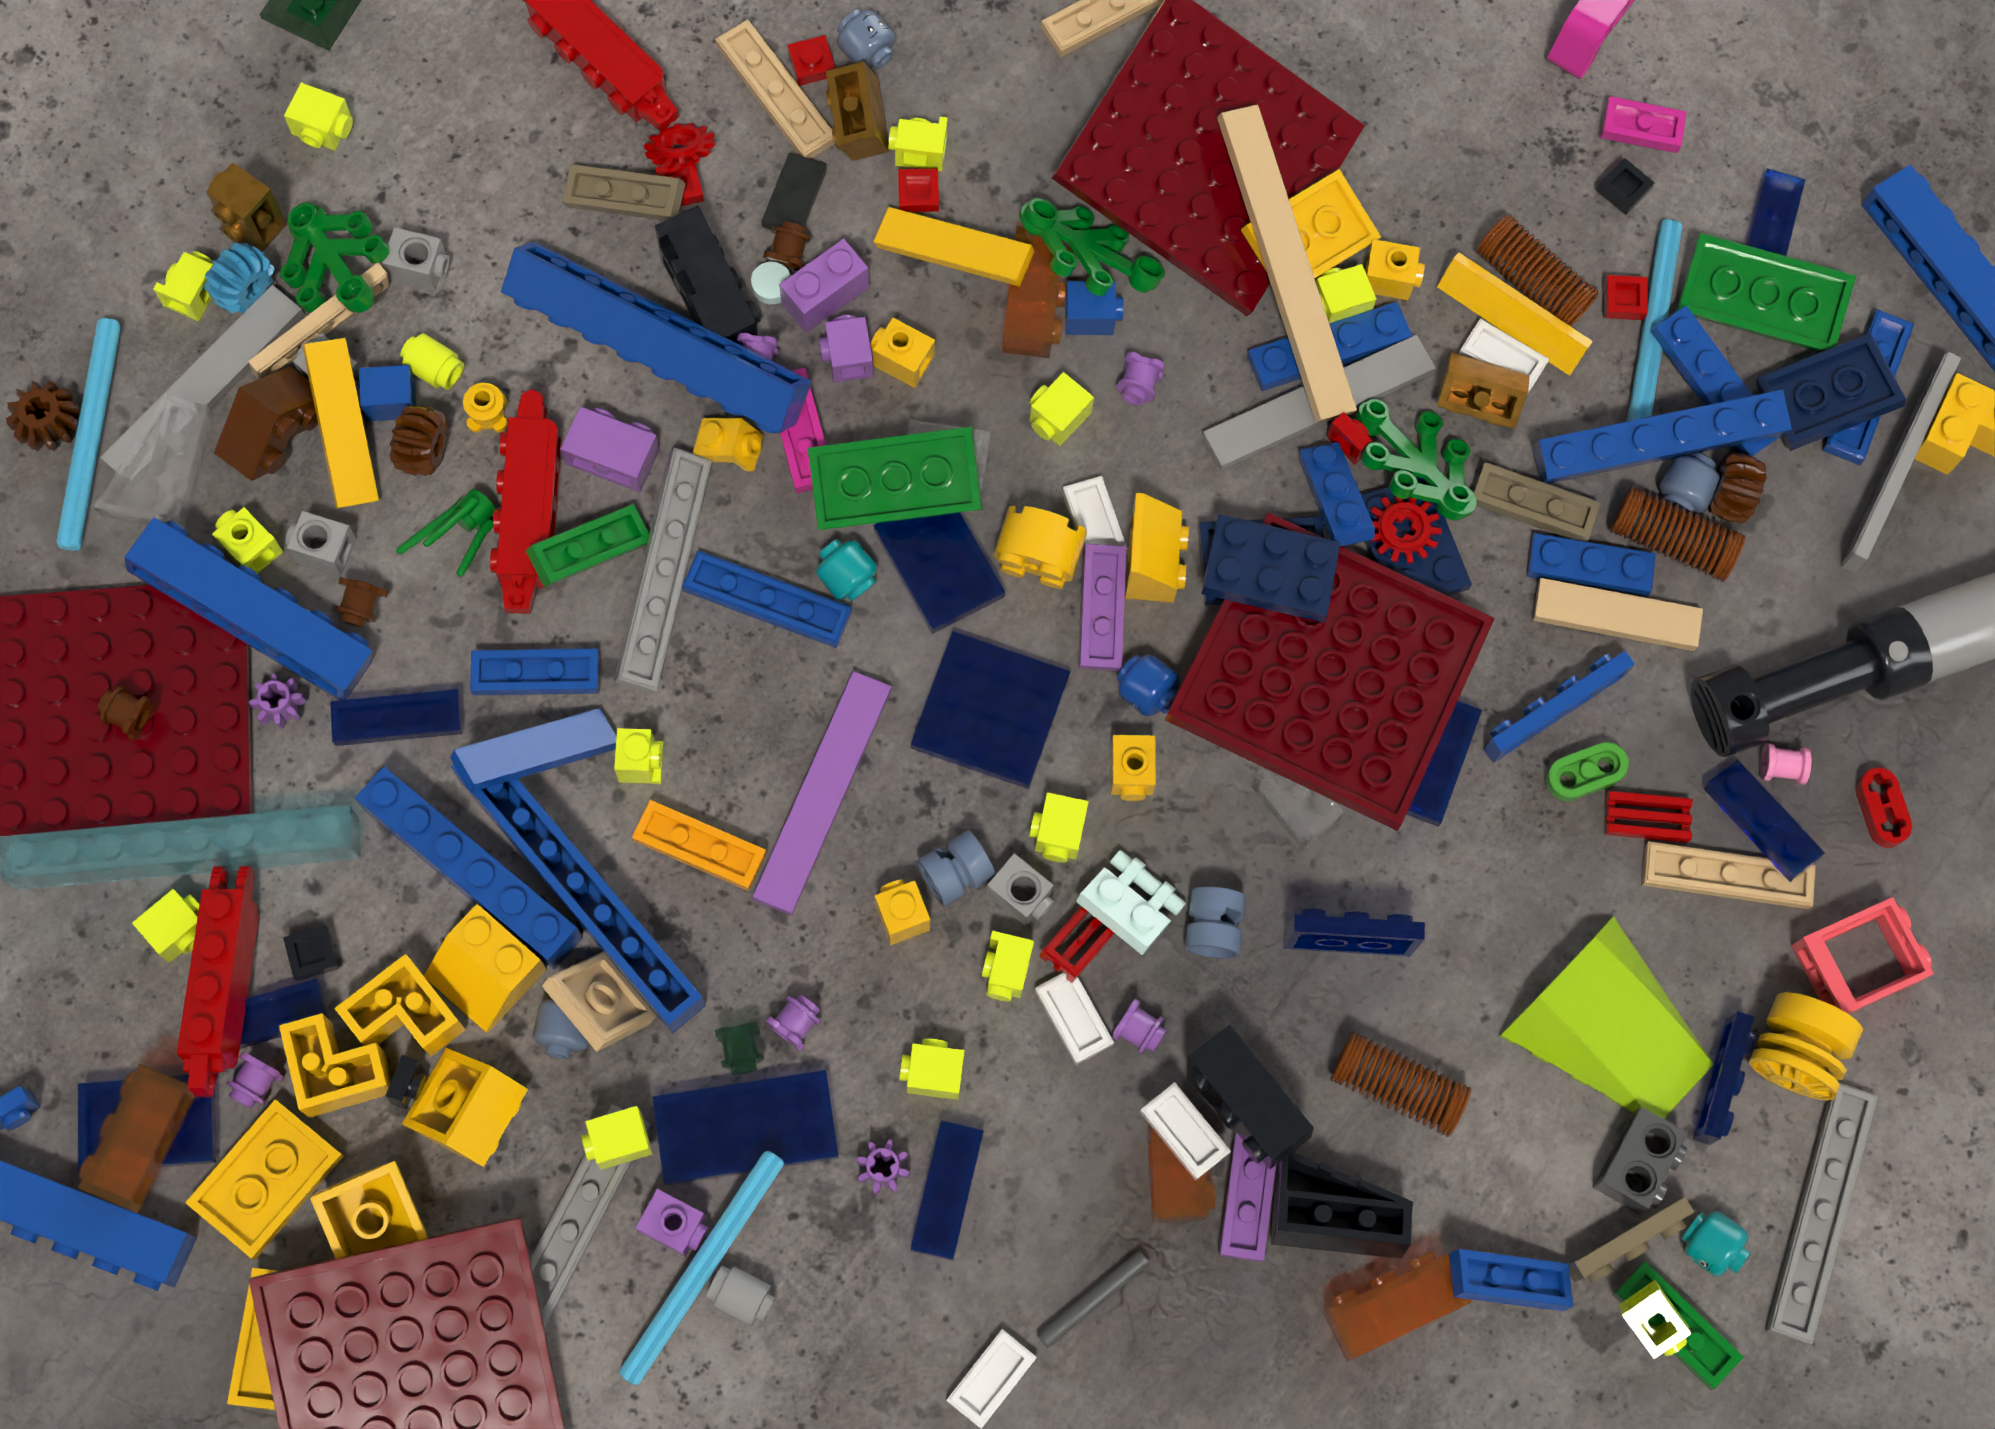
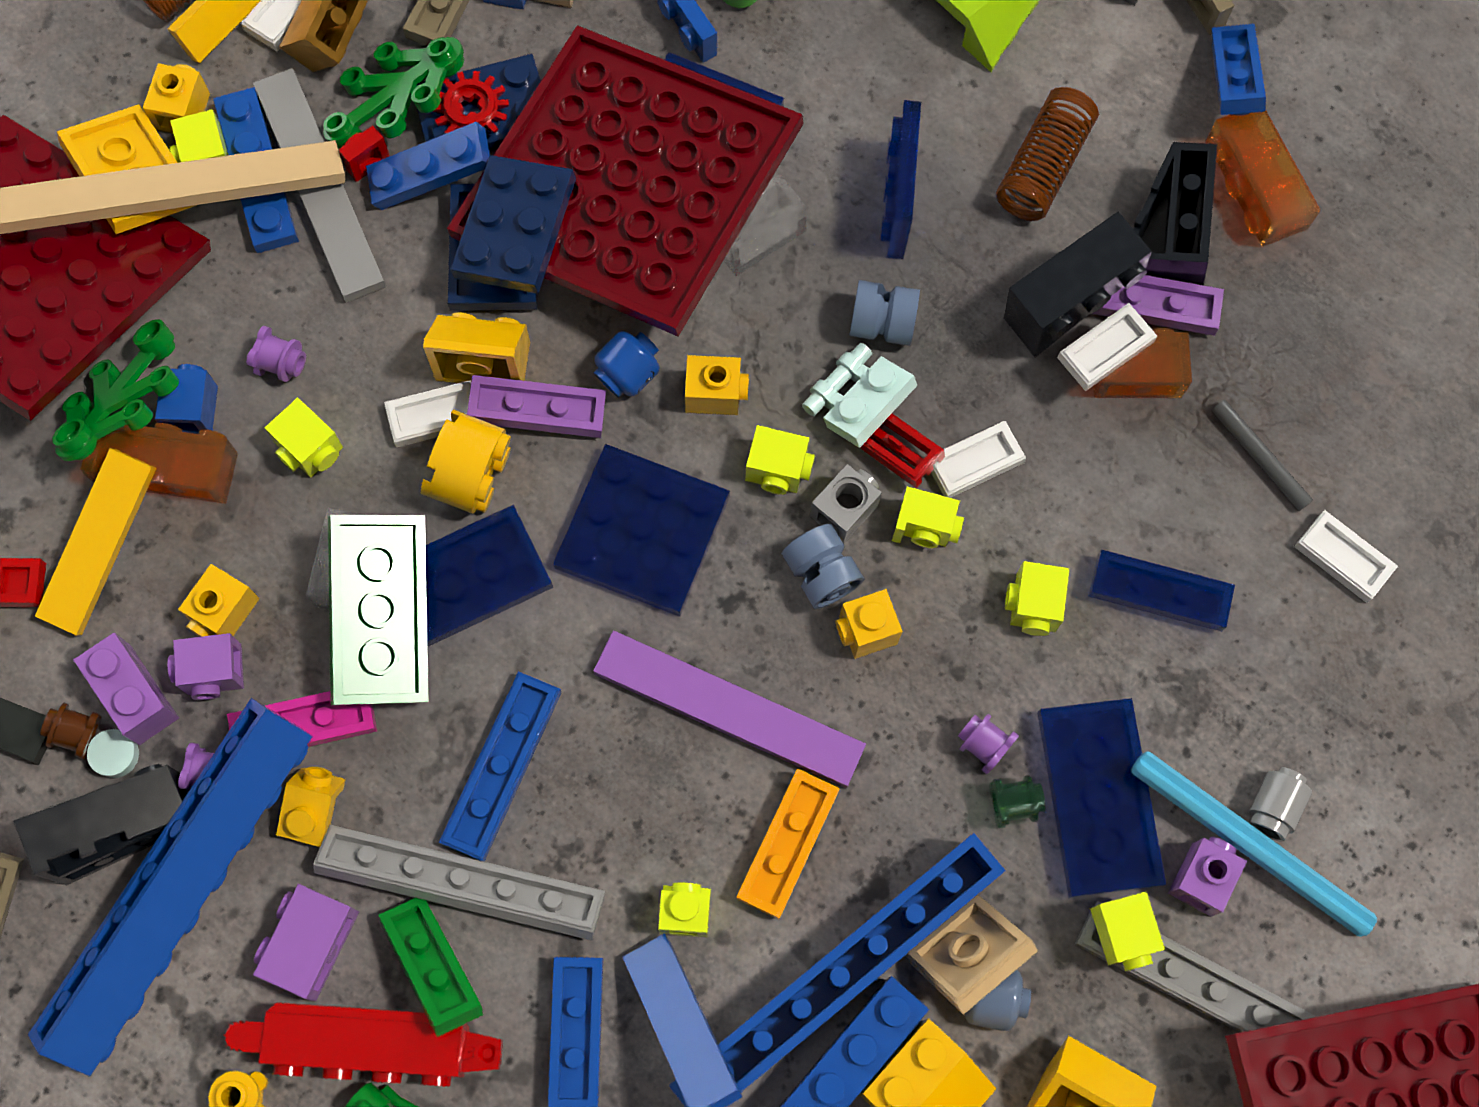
camera: 85 degrees left, 0 degrees up
teal head [816,539,877,602] -> none
medium lavender gear [856,1140,909,1196] -> none
medium lavender brick [1112,998,1167,1055] -> none

